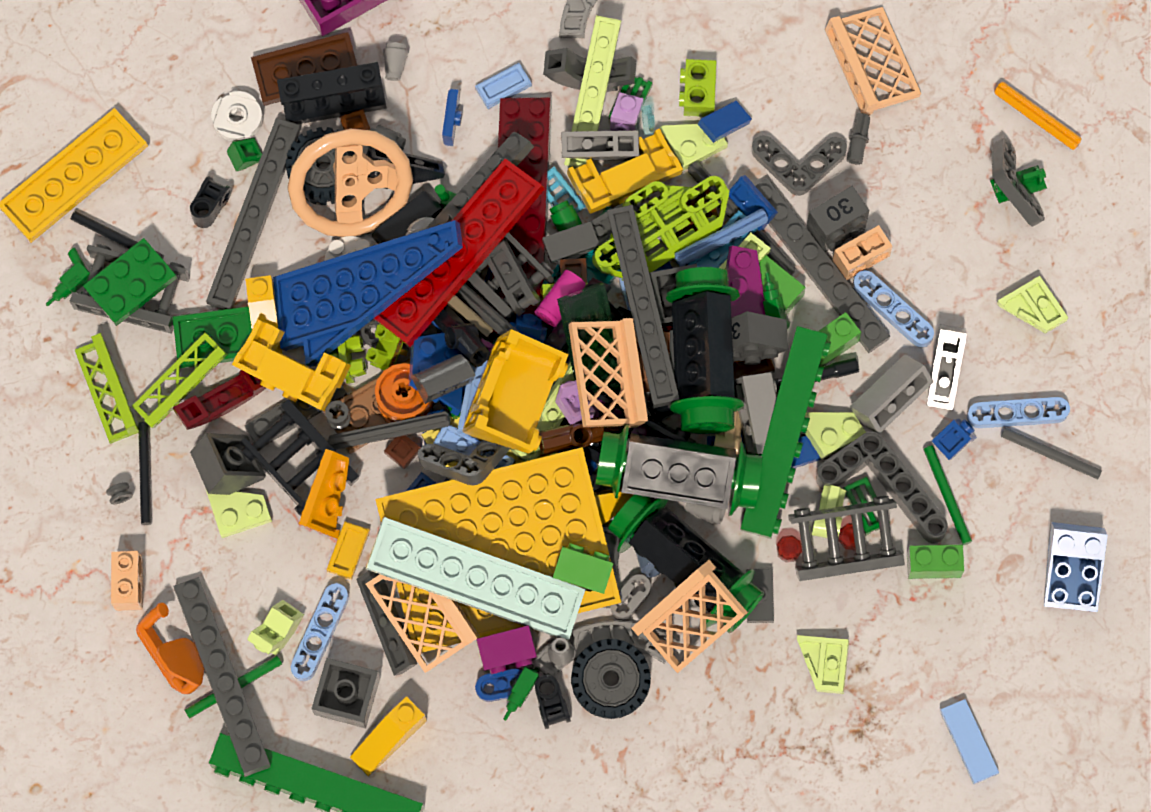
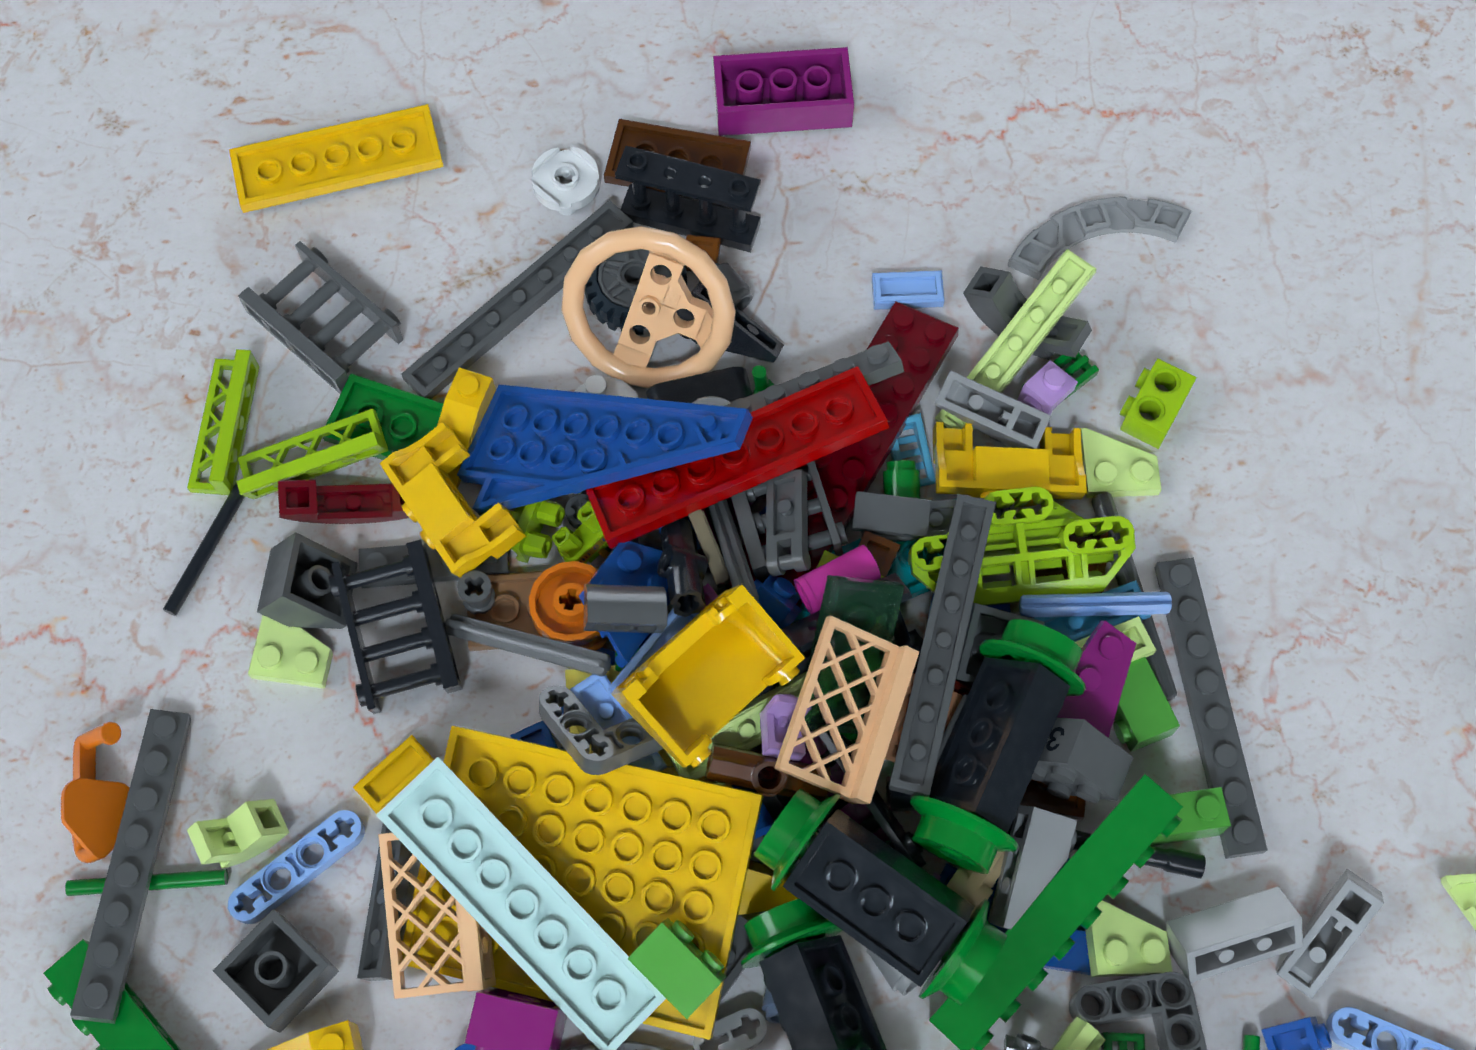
camera: 25 degrees right, 5 degrees down
green piece [46,247,90,306] -> none
black bar [70,211,164,259] -> none
green plate [83,238,177,326] -> none
dark grey bush [106,482,133,505] -> none
light nougat brick [111,551,143,611] -> none
black piece [190,176,232,228] -> none
green slope [227,138,262,172] -> none
light orange wing [299,449,349,539] -> none
light grey cone [383,42,408,81] -> none
copper plate [384,436,421,469] -> none
blue plate [442,89,462,146] -> none
clear light blue tile [641,105,655,135] -> none
blue tile [698,101,752,143] -> none
blue plate [729,175,778,231] -> none
dark grey beam [752,135,847,196] -> none
green piece [763,272,790,329] -> none
dark grey brick [806,185,870,252] -> none
light nougat fence [825,7,921,115] -> none
light nougat brick [833,225,892,280] -> none
dark grey axle [846,113,870,165] -> none
light blue beam [853,270,934,348] -> none

